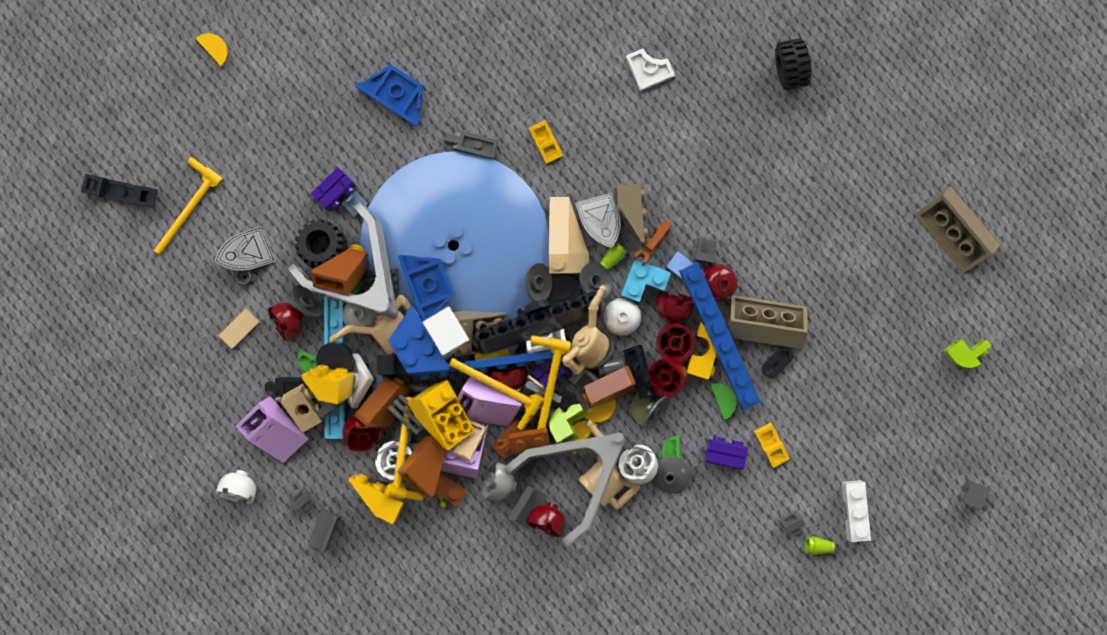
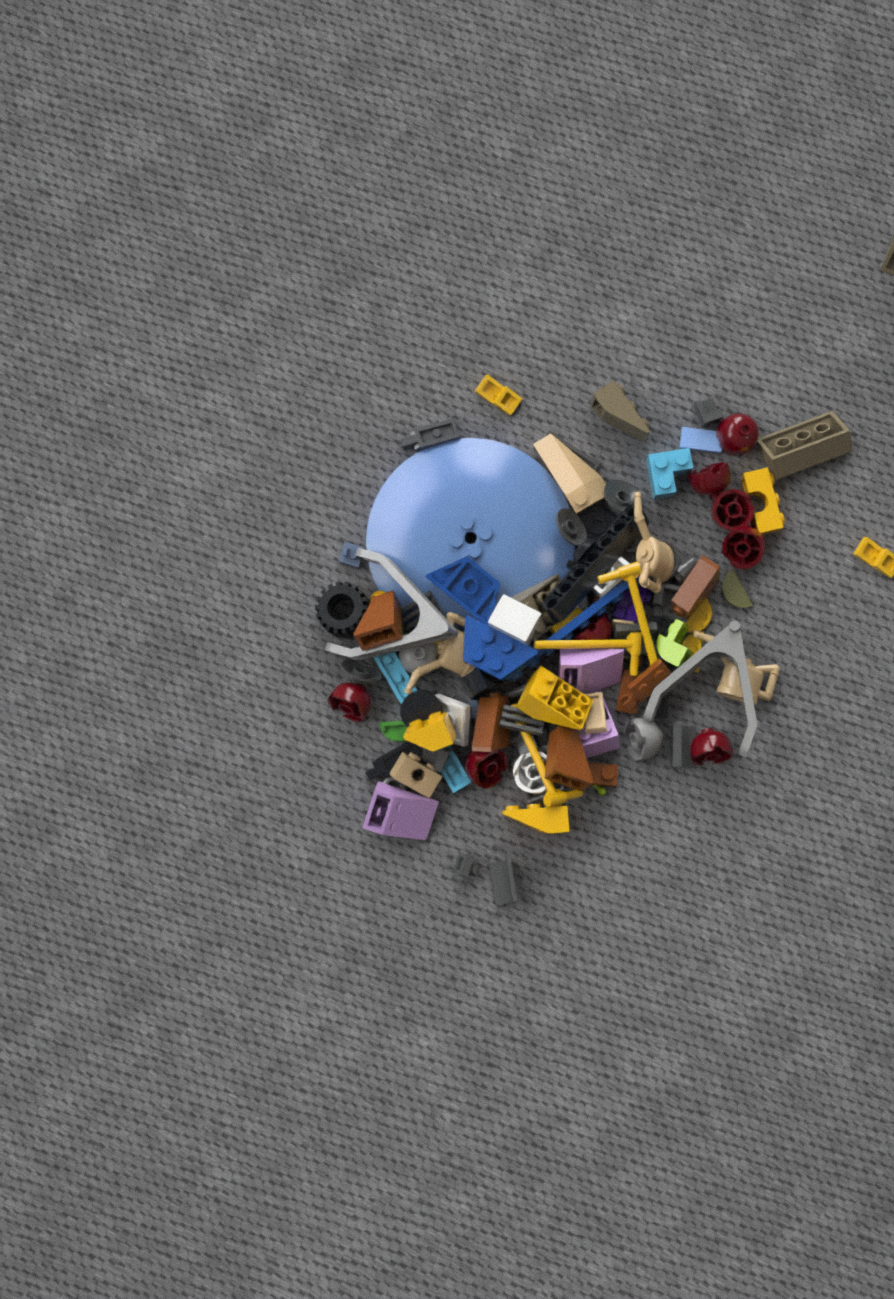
camera: 35 degrees left, 5 degrees down
black slope [81,174,158,208] -> none
yellow bar [154,157,223,255] -> none
yellow tile [196,33,228,67] -> none
light grey shield [214,226,275,271] -> none
white cylinder [216,470,256,504] -> none
tan tile [218,308,260,349] -> none
dark grey plate [233,270,256,289] -> none
dark purple brick [310,167,356,211] -> none
blue wing [355,64,423,128] -> none
light grey shield [575,193,621,249] -> none
lime cone [600,242,628,270] -> none
white cylinder [603,298,641,336] -> none
white cylinder [618,445,658,485] -> none
black hinge [623,345,653,399] -> none
white tile [626,49,675,92] -> none
dark orange plate [633,219,673,266] -> none
dark grey dish [644,396,670,430] -> none
dark grey dish [652,456,690,493] -> none
bright green tile [661,435,680,459] -> none
blue plate [679,262,761,410] -> none
dark purple brick [704,436,748,470] -> none
bright green tile [710,383,737,420] -> none
black beam [761,347,793,378] -> none
black tyre [775,38,812,90] -> none

